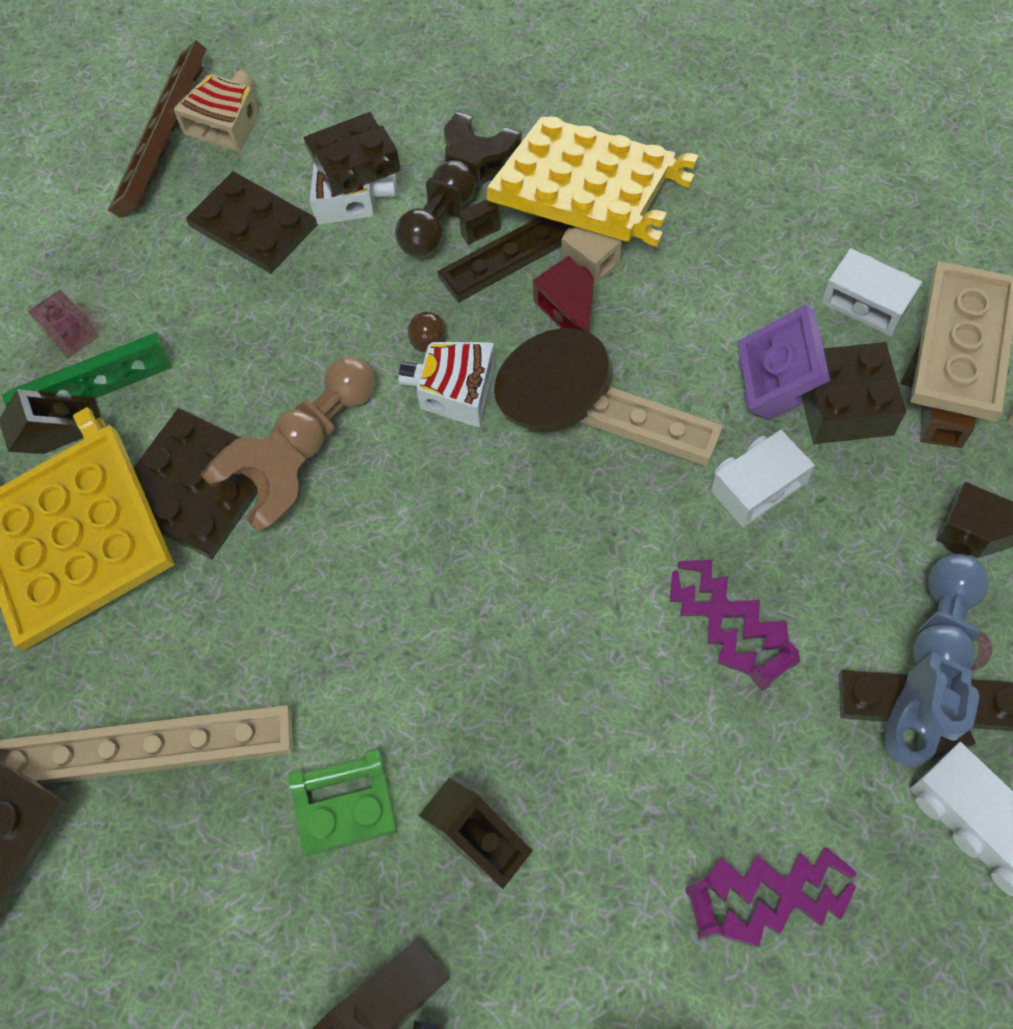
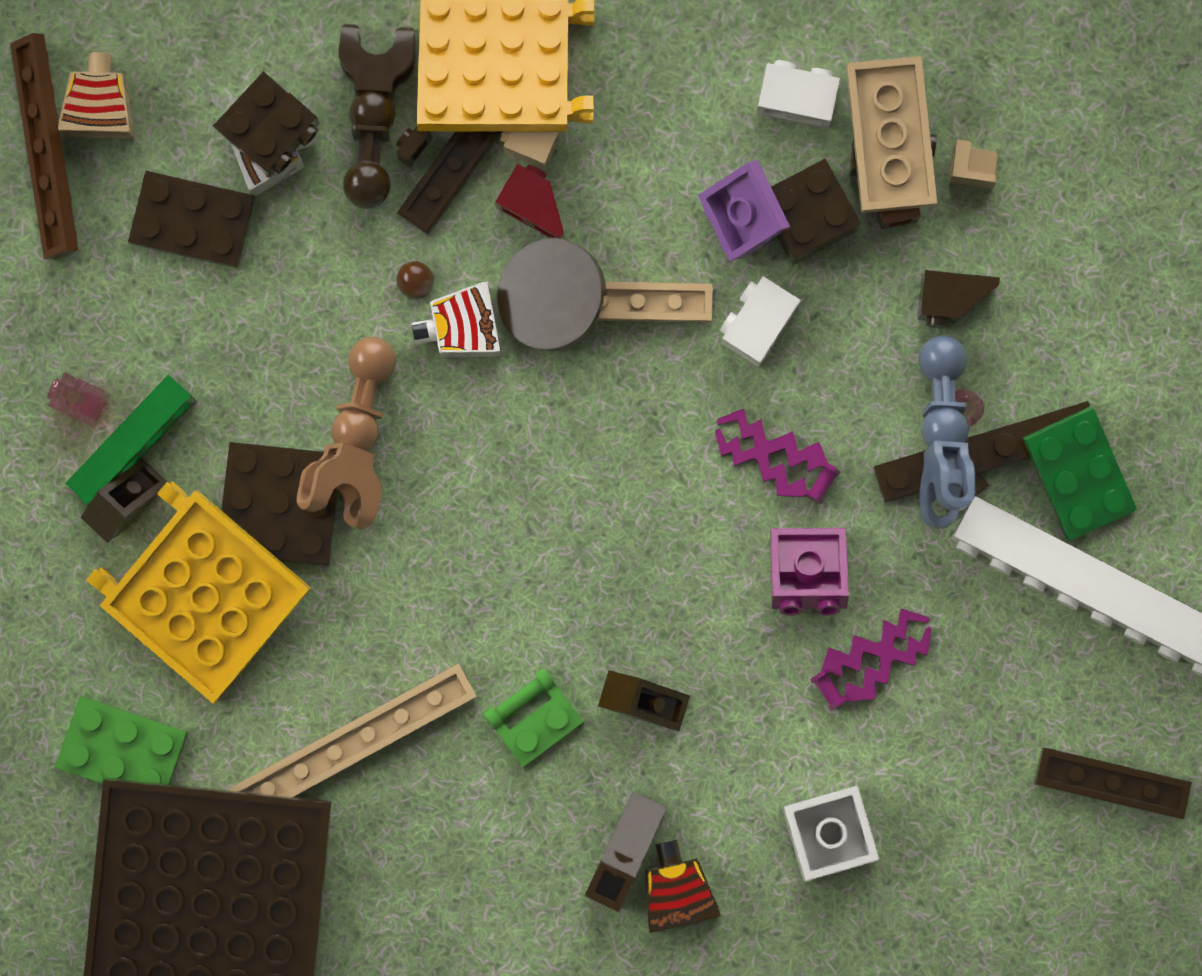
camera: 25 degrees left, 20 degrees up
none -> magenta plate [770,528,849,616]

